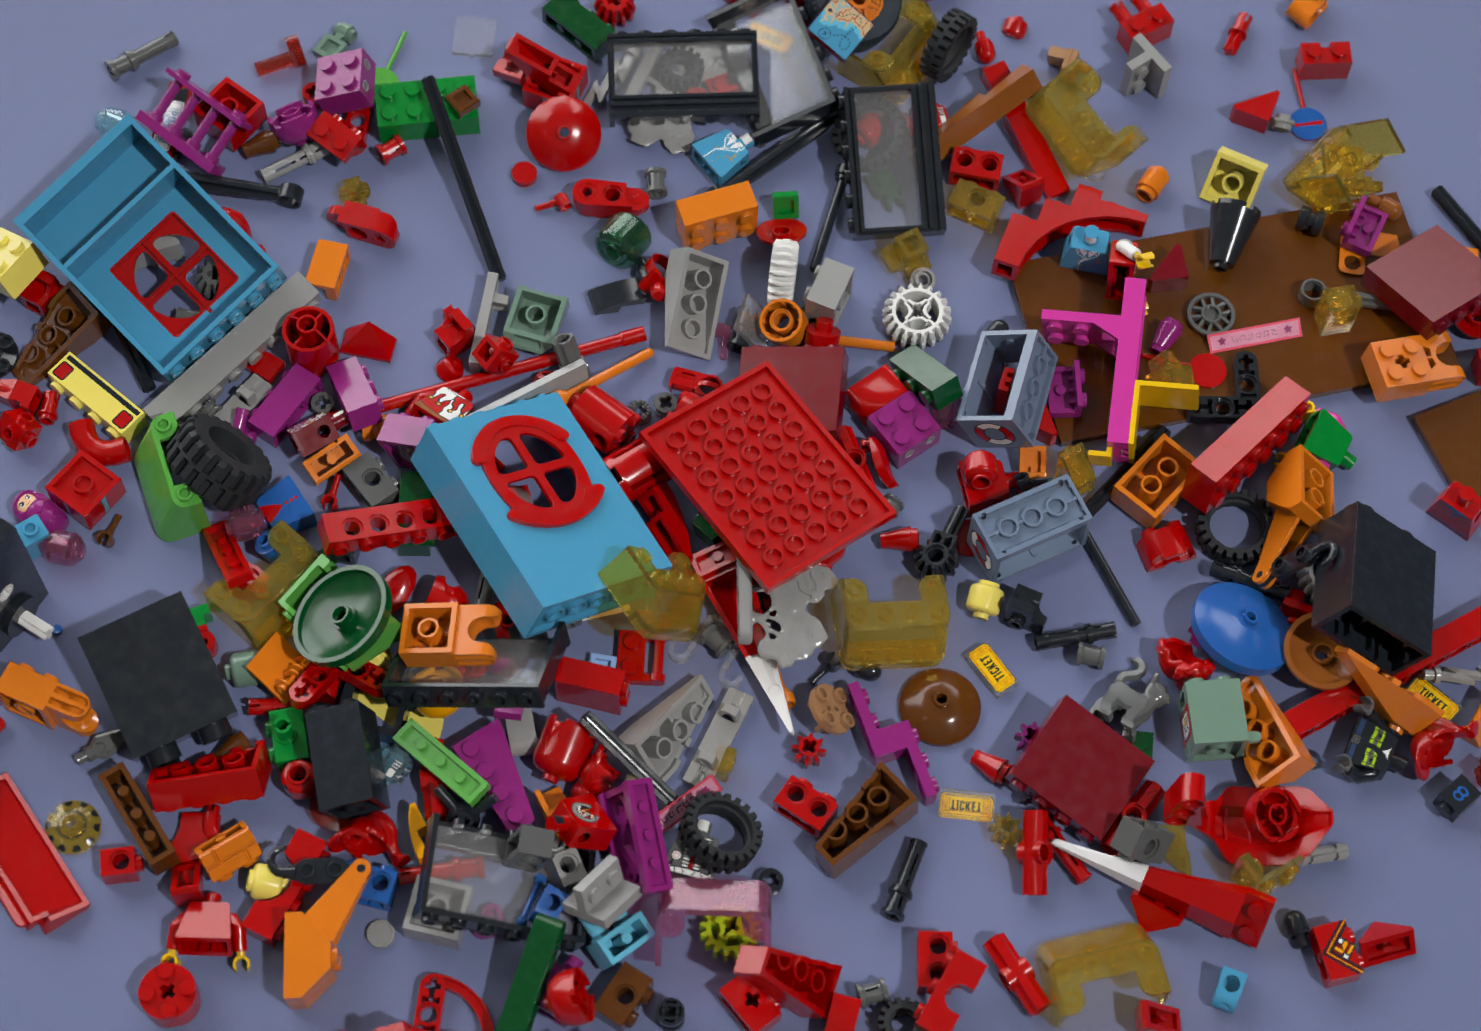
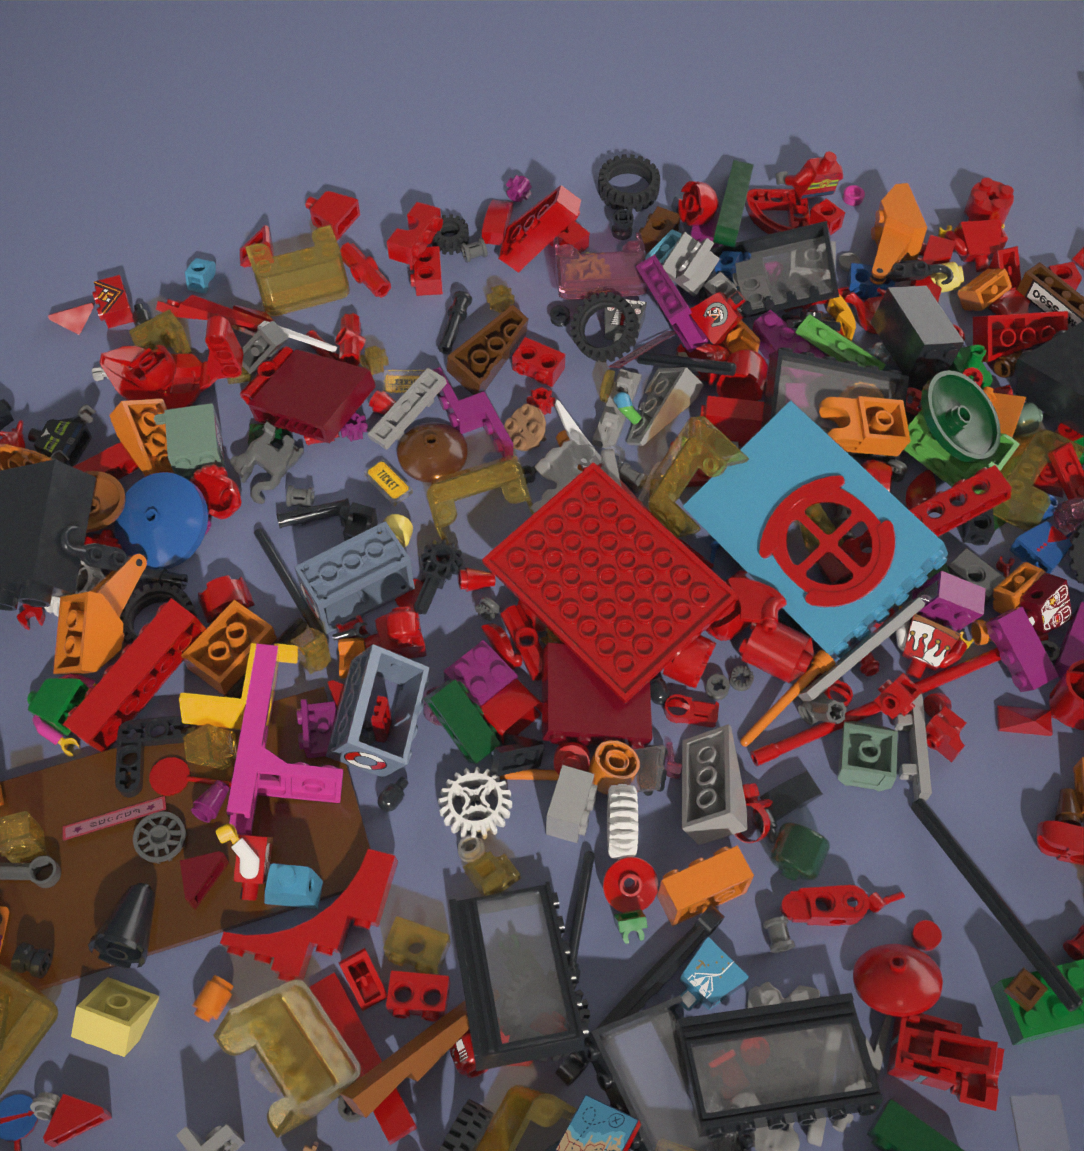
camera: 175 degrees right, 5 degrees down
none -> light grey hinge [368,368,447,450]
none -> clear yellow gear [487,285,515,313]
none -> black slope [491,734,545,777]
none -> arm [614,392,642,424]
none -> red arm [727,577,787,632]
none -> red brick [810,198,845,236]
none -> reddish brown cone [1055,788,1084,827]

